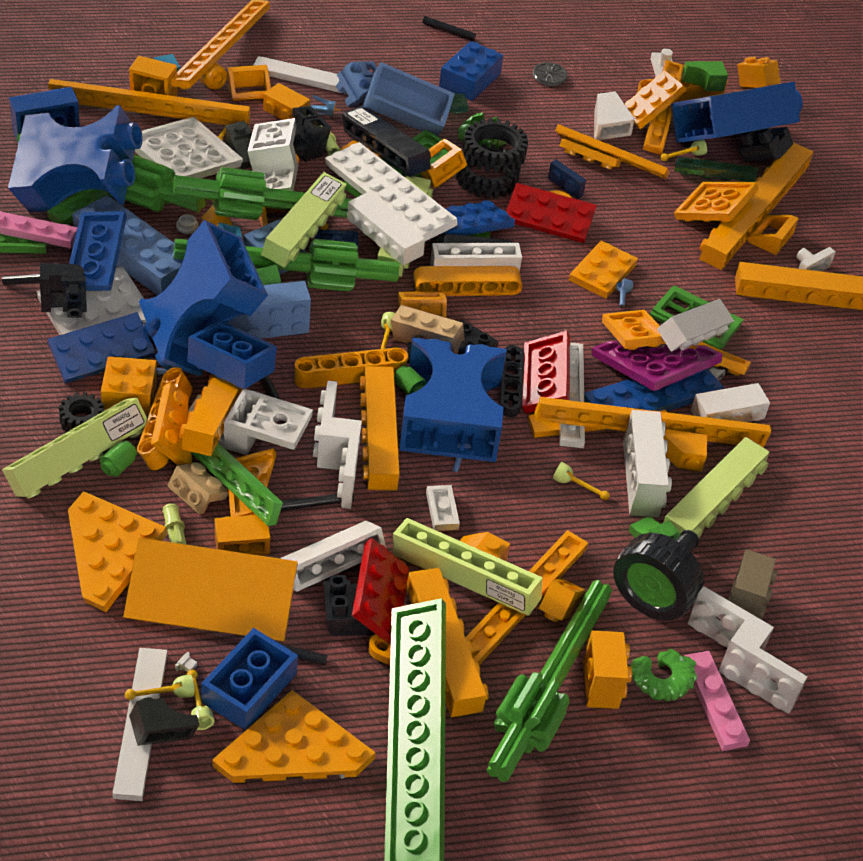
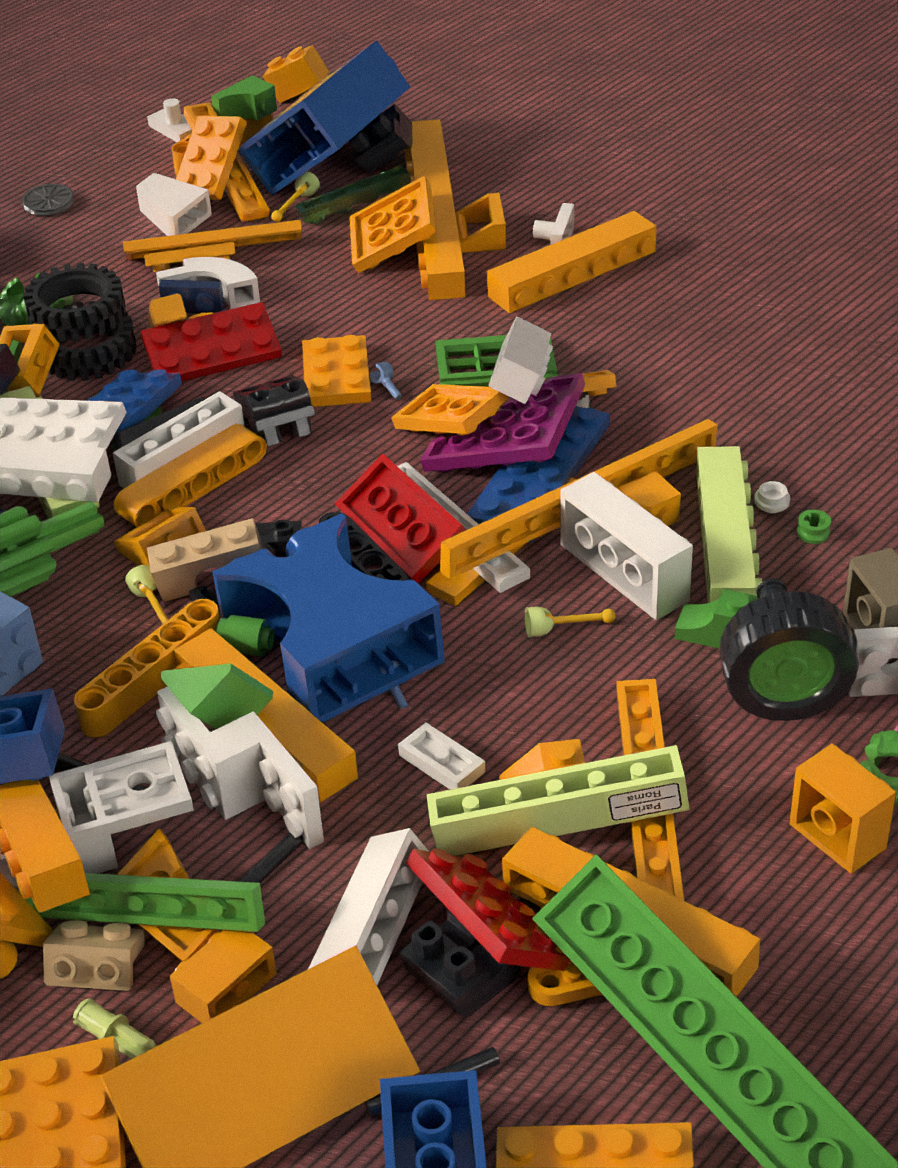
camera: 30 degrees left, 5 degrees down
bright green axle [486,580,612,782] -> none
light orange slope [539,578,586,622] -> none
white brick [691,383,770,422] -> none
none -> light orange slope [148,294,187,328]
none -> white arch [156,257,260,309]
none -> bright green slope [161,663,273,729]
none -> black hips [233,375,315,446]
none -> white plate [754,481,790,513]
none -> bright green bush [797,509,831,544]

